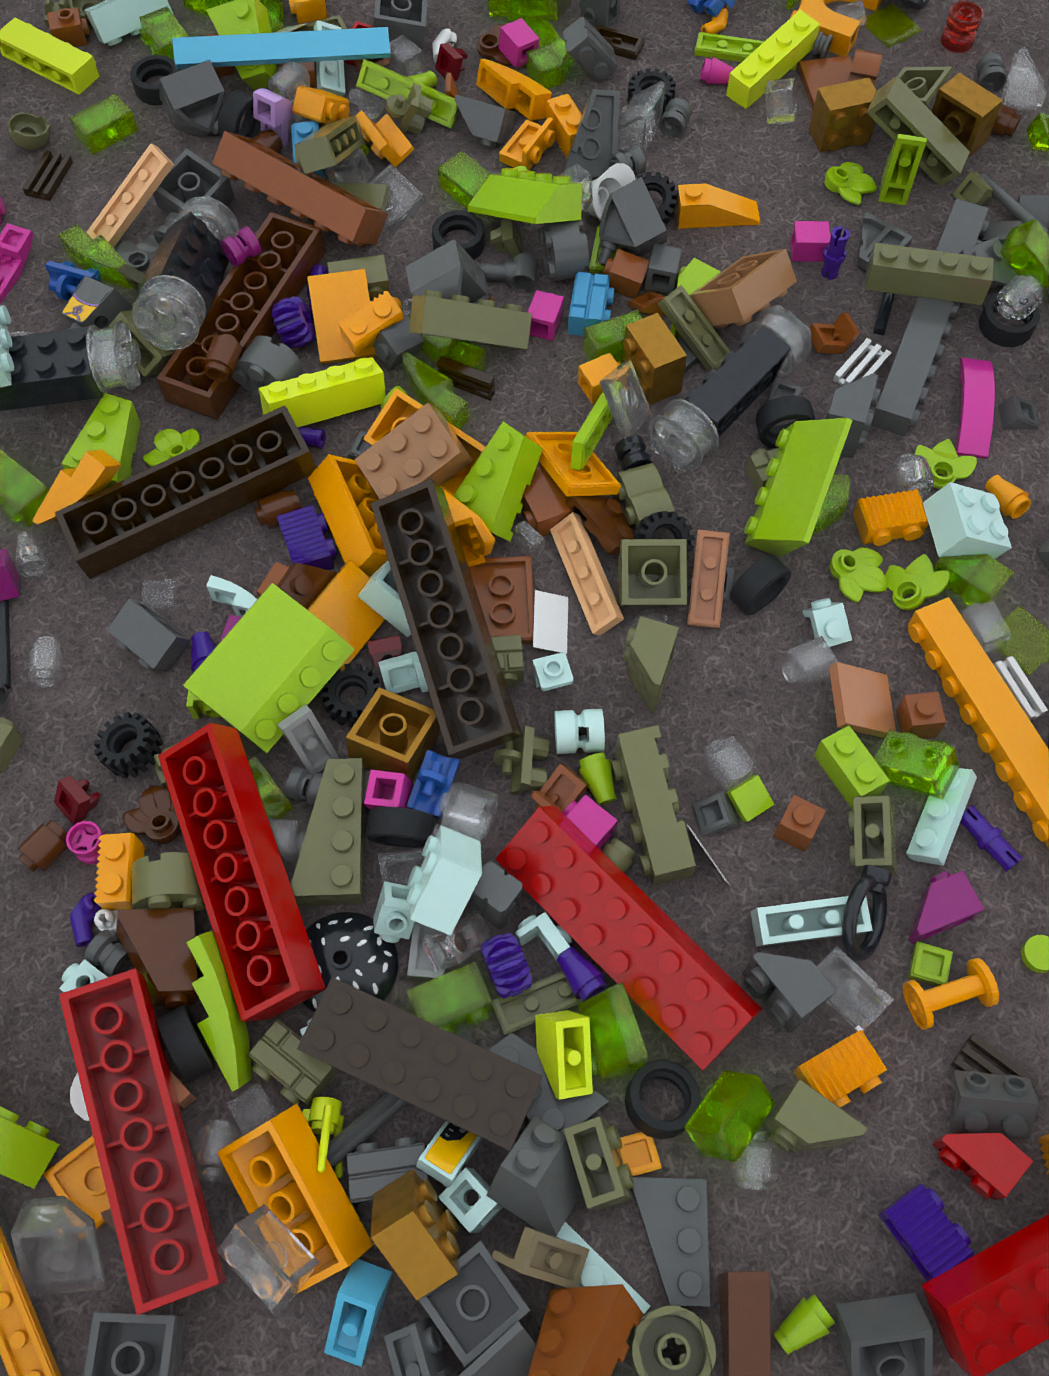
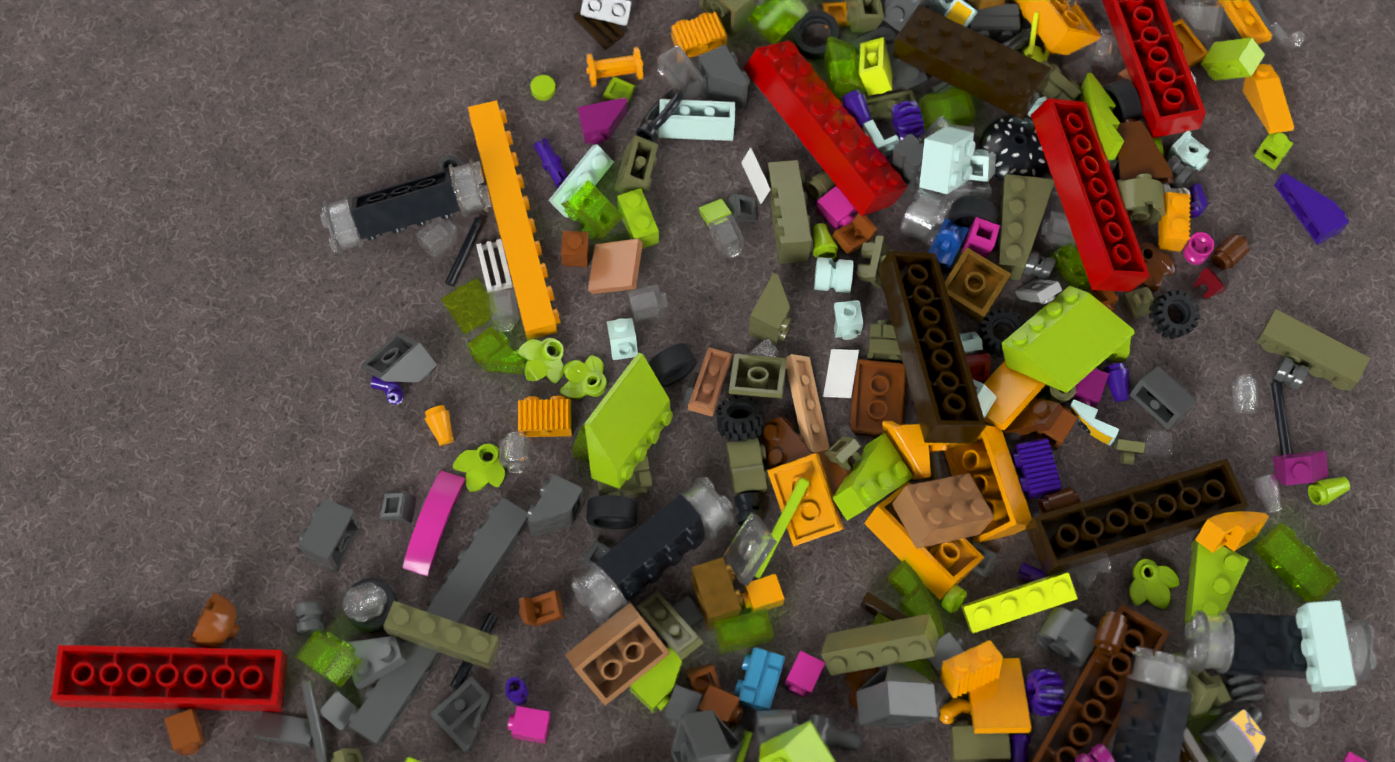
camera: 175 degrees left, 5 degrees up
dark orange brick [773,795,826,852] -> none
white tile [833,338,892,386] -> none
light aqua brick [923,482,1012,566] -> none
none -> olive tile [824,436,861,470]
none -> olive tile [1113,439,1145,465]

